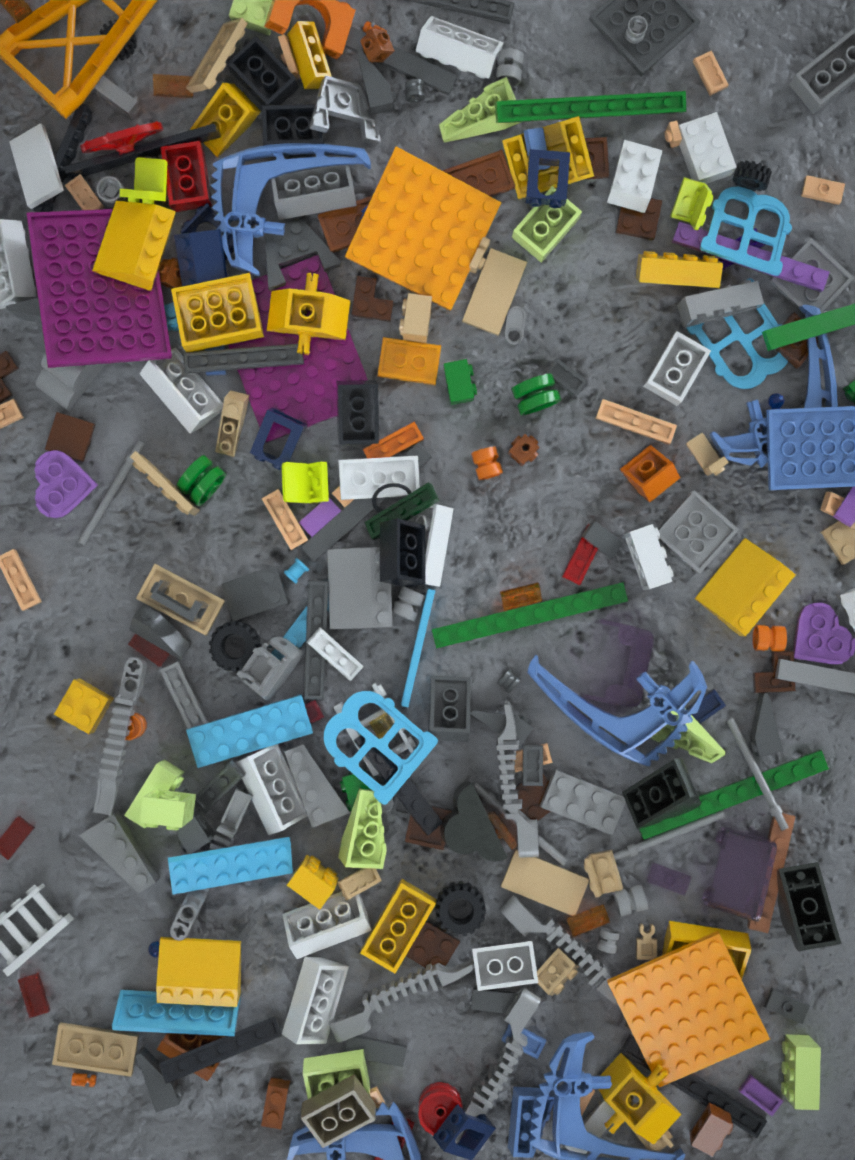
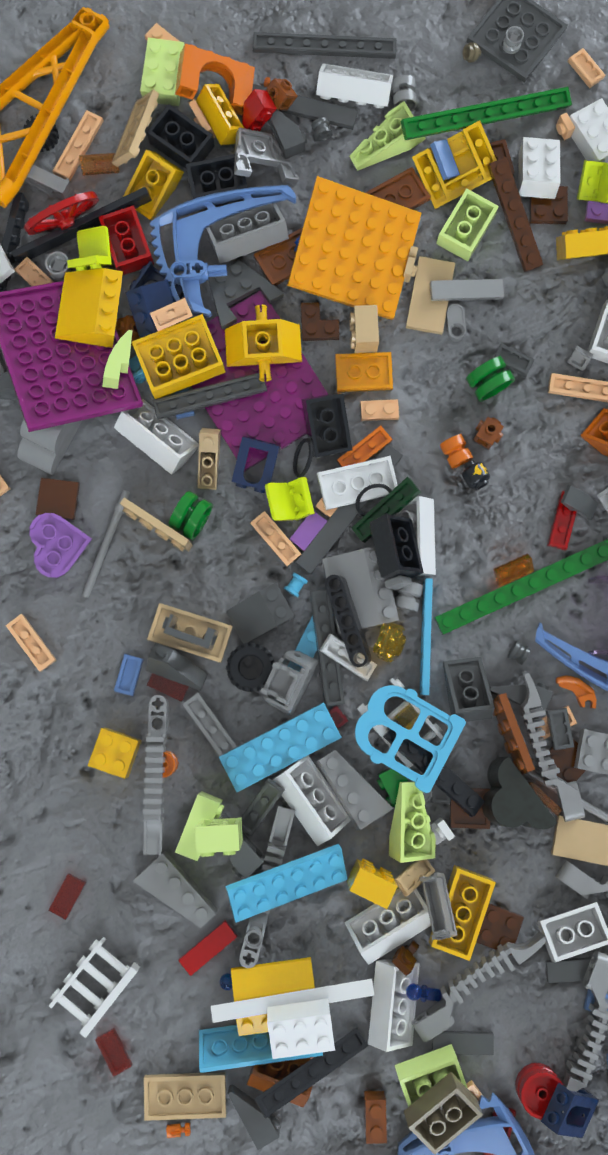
camera: 10 degrees left, 5 degrees down
black tyre [435,881,486,937] -> none
green brick [443,359,477,405] -> none
dark blue panel [525,149,570,208] -> none
none -> light nougat tile [53,110,103,181]
none -> yellowish green slope [102,330,132,389]
none -> medium blue tile [114,654,144,696]
none -> light nougat plate [150,298,193,331]
none -> red tile [178,920,238,976]
none -> white sticker [211,979,374,1023]
none -> red slope [242,89,277,131]
none -> white brick [267,999,335,1059]
none -> black tyre [293,438,313,478]
none -> black beam [325,575,371,667]
none -> light nougat plate [360,399,399,421]
none -> clear yellow plate [373,623,406,662]
none -> light grey tile [385,575,412,590]
none -> reddish brown plate [391,939,419,976]
none -> clear blue axle [406,983,442,1002]
none -> light grey container [419,872,458,940]
none -> light grey tile [429,279,504,301]
none -> white bracket [430,817,455,845]
none -> black head [462,461,490,490]
none -> dark tan plate [463,42,482,63]
none -> reddish brown plate [487,157,543,272]
none -> dark orange plate [493,693,535,775]
none -> orange piece [556,675,597,708]
none -> light grey tile [567,346,593,371]

